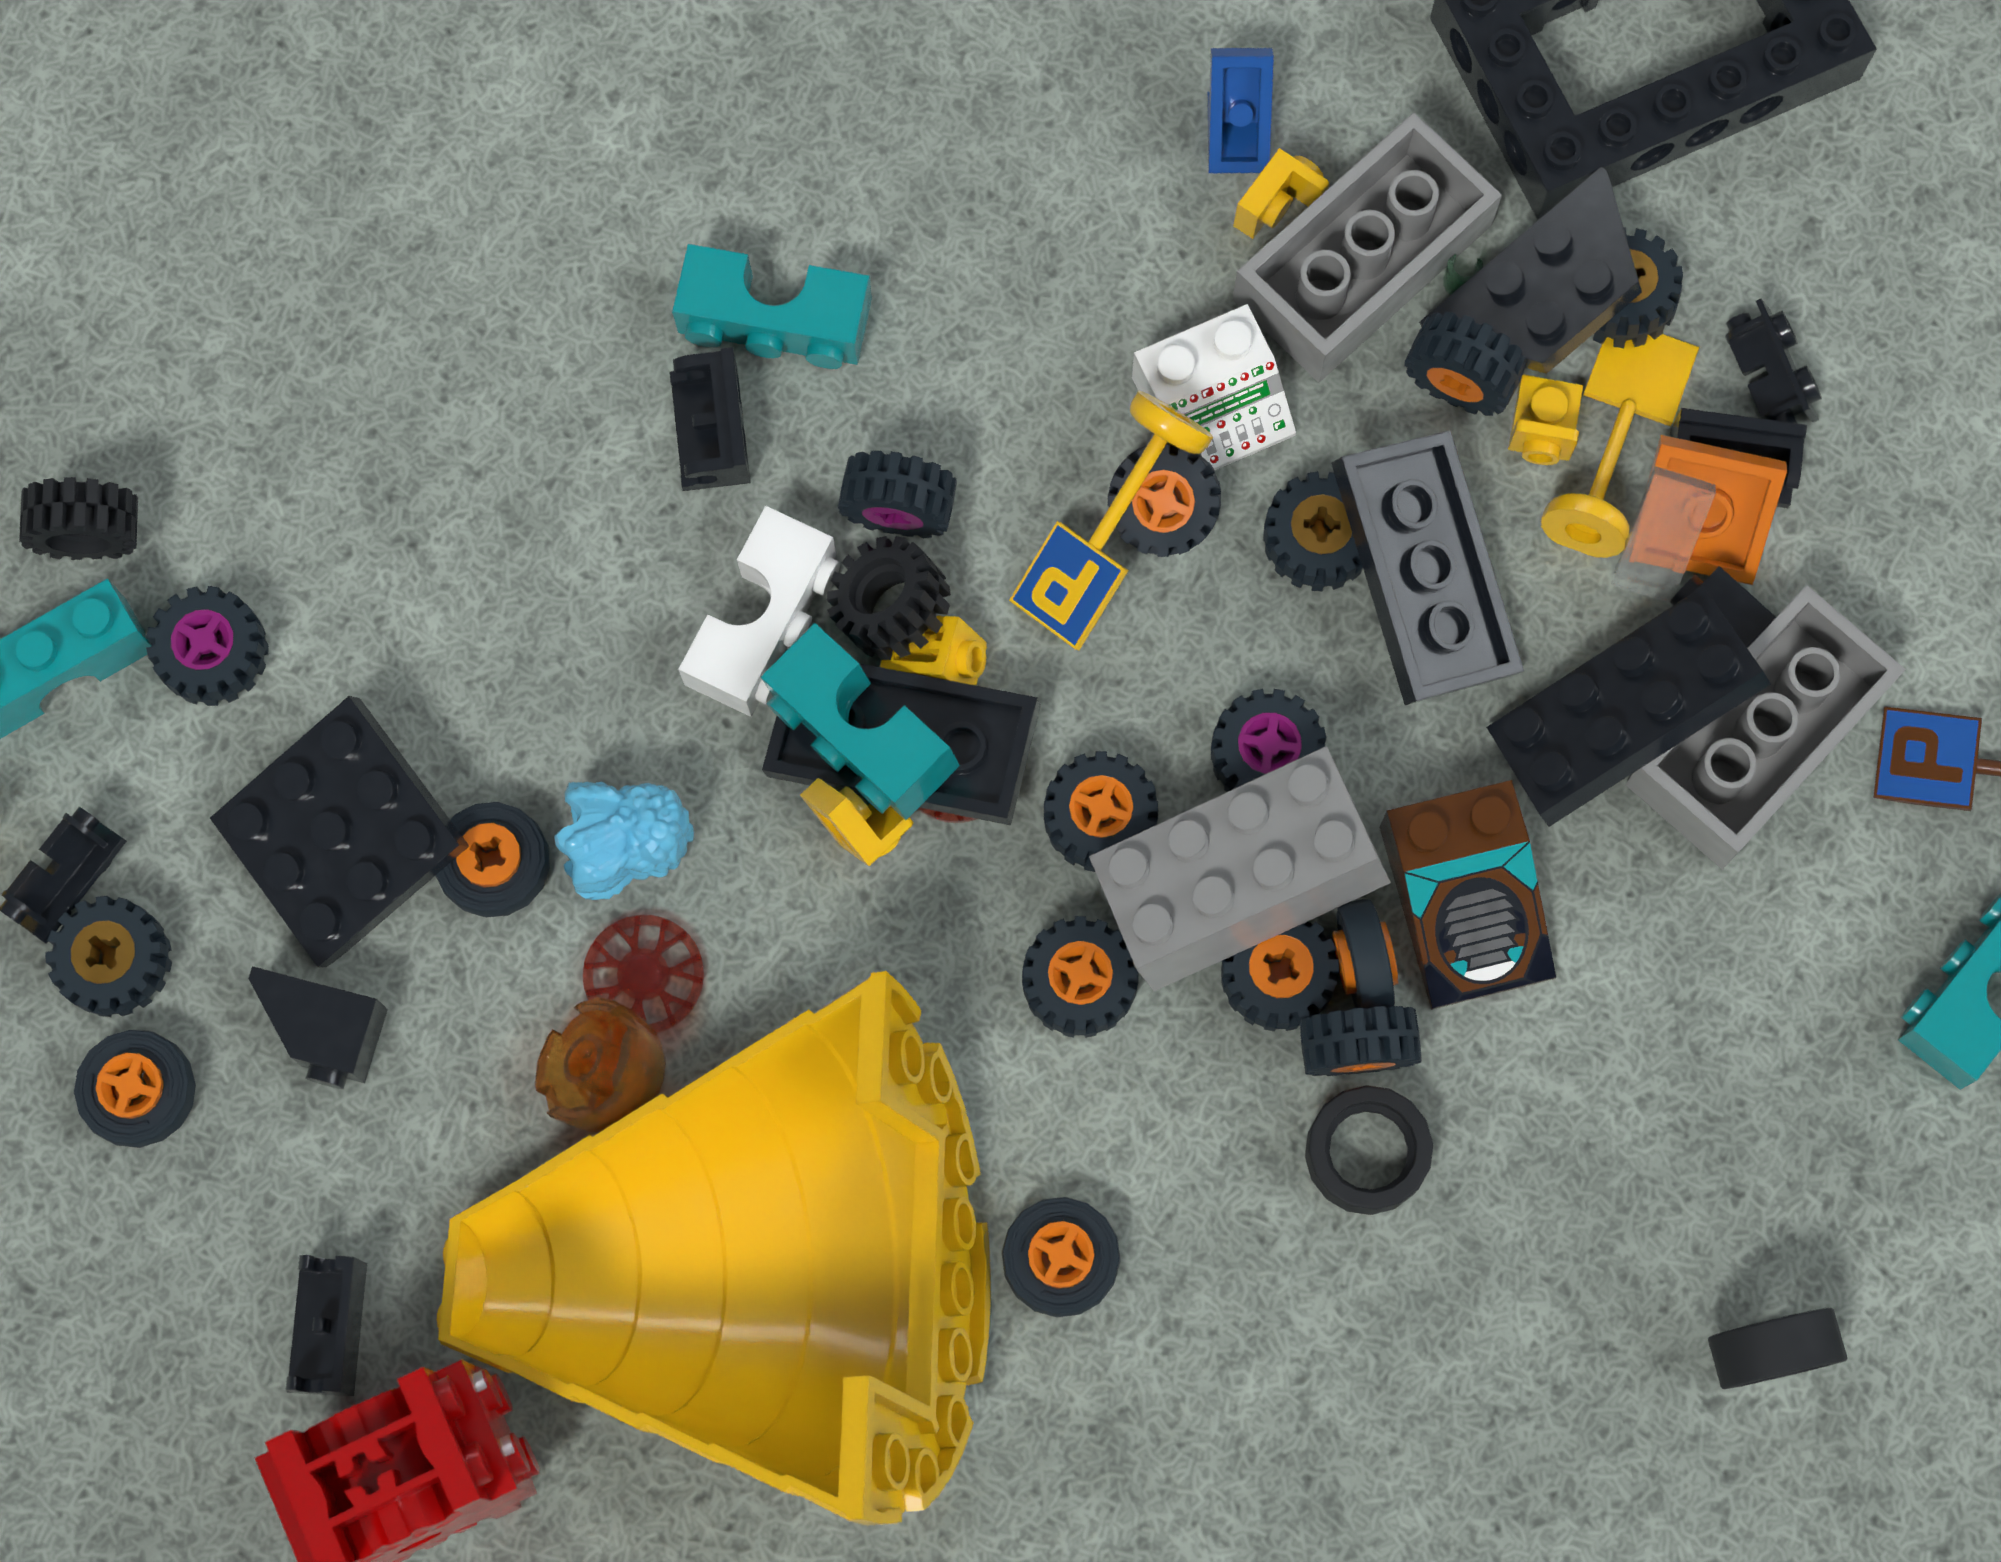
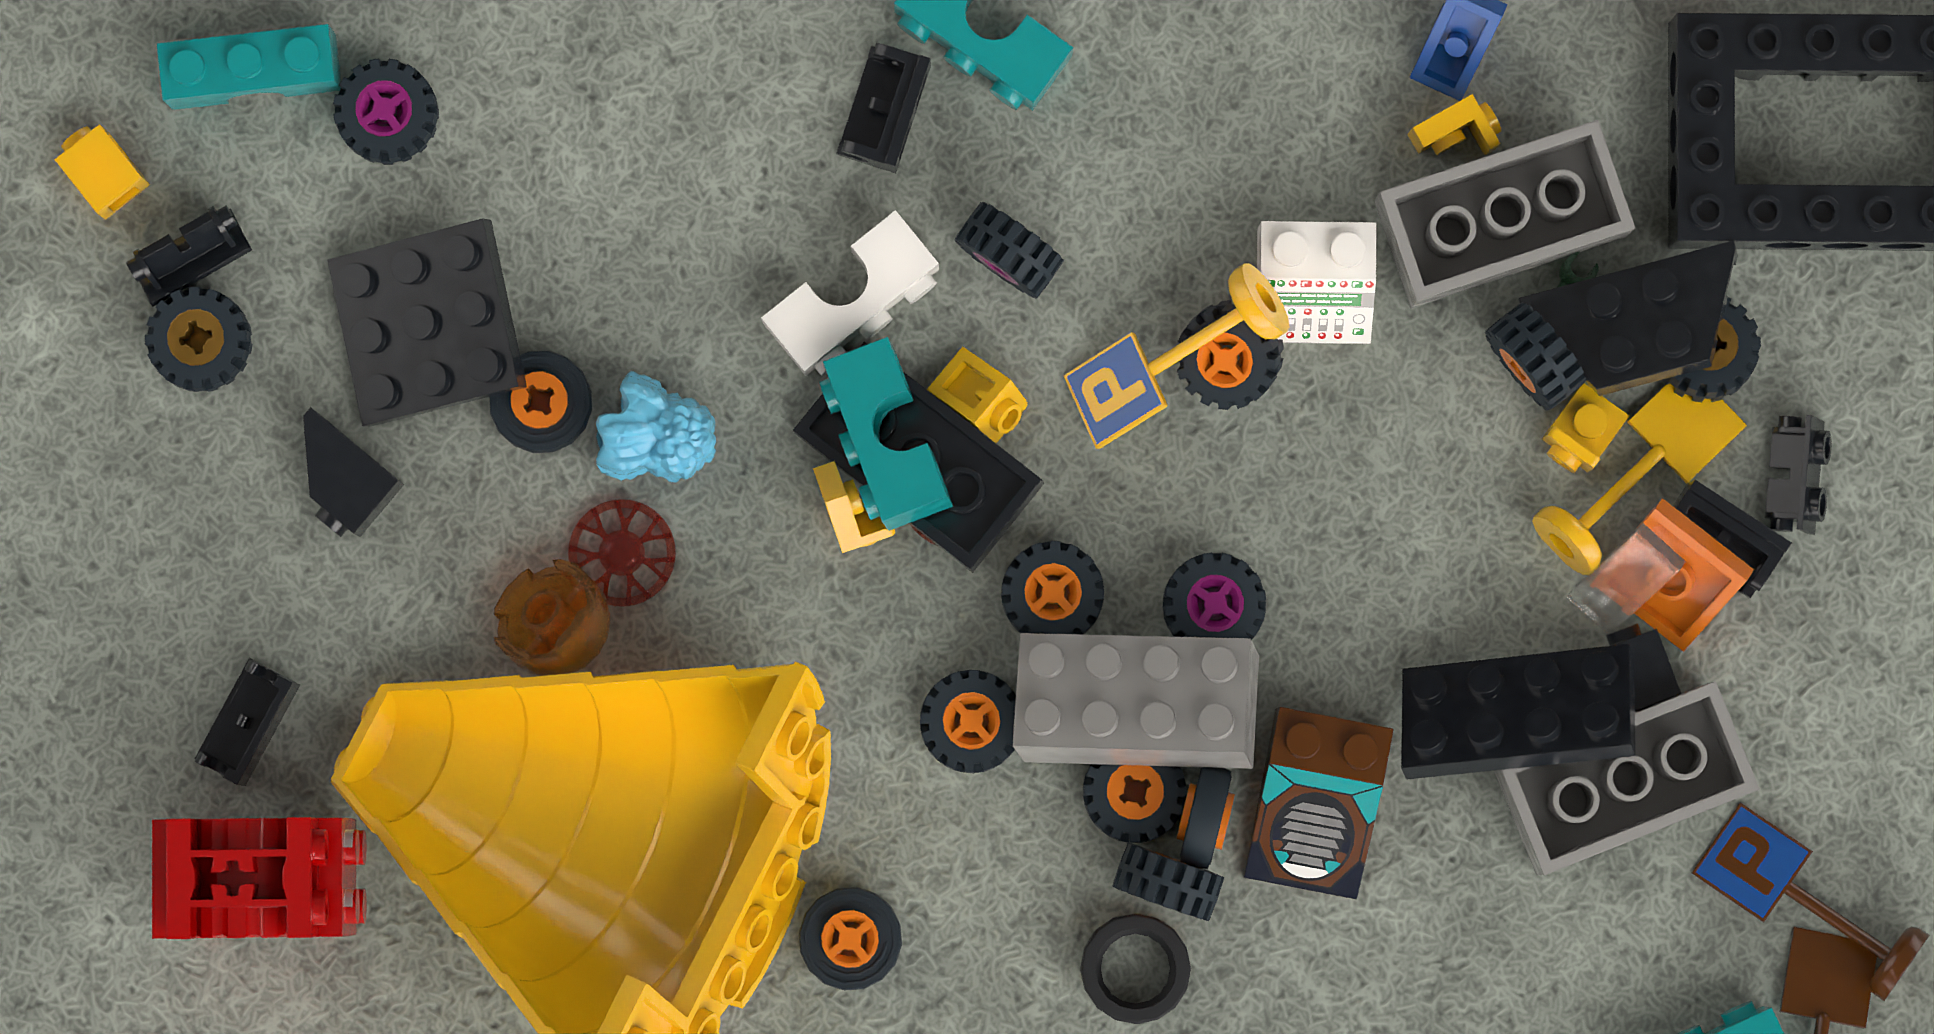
camera: 20 degrees right, 10 degrees up
black wheel [74,1030,196,1148] -> none
black tyre [826,536,951,660] -> none
black wheel [1263,471,1363,591] -> none
plate [1331,430,1524,705] -> none

